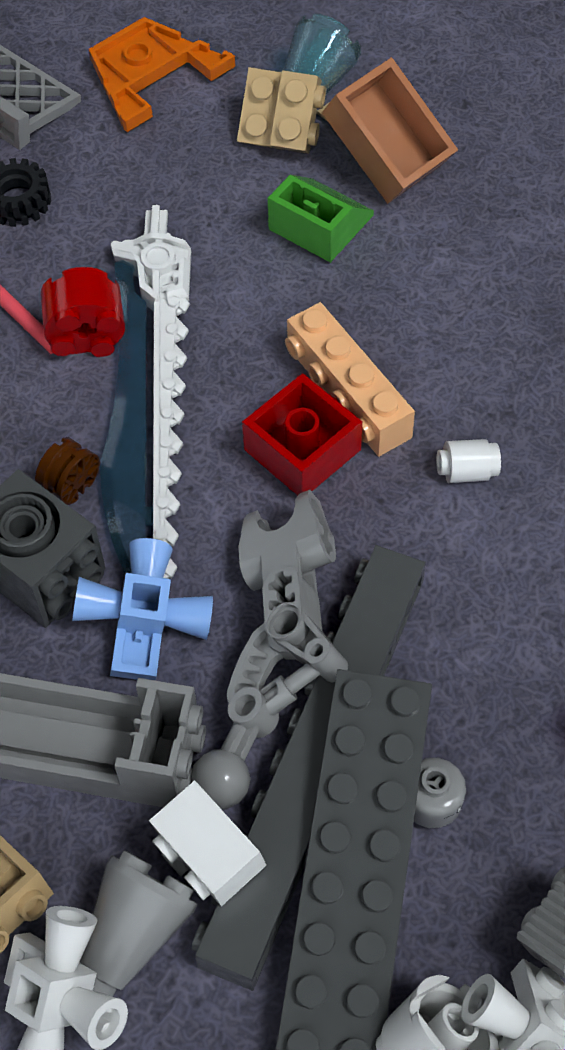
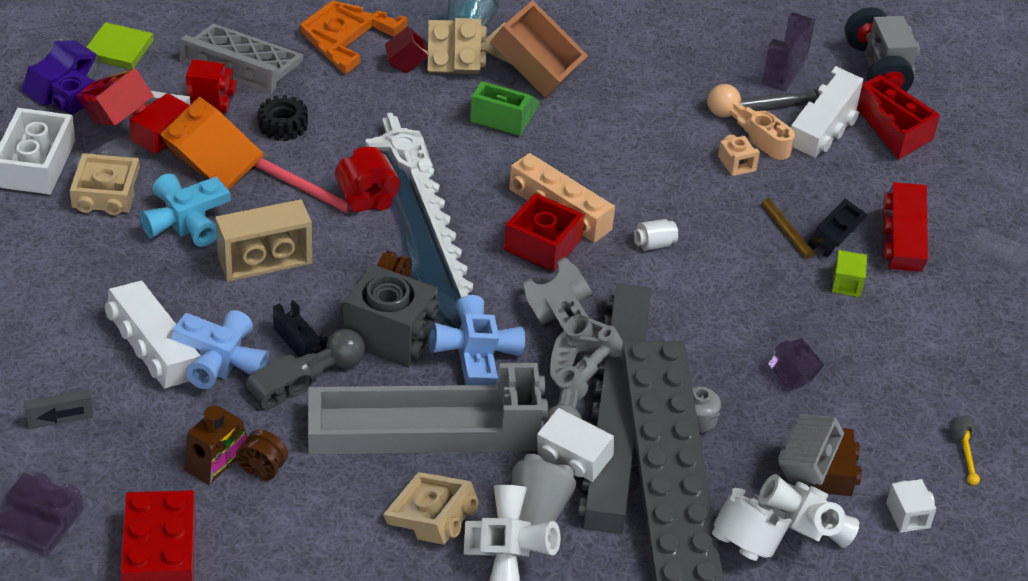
camera: 20 degrees left, 15 degrees down
none -> dark red brick [385,26,429,73]

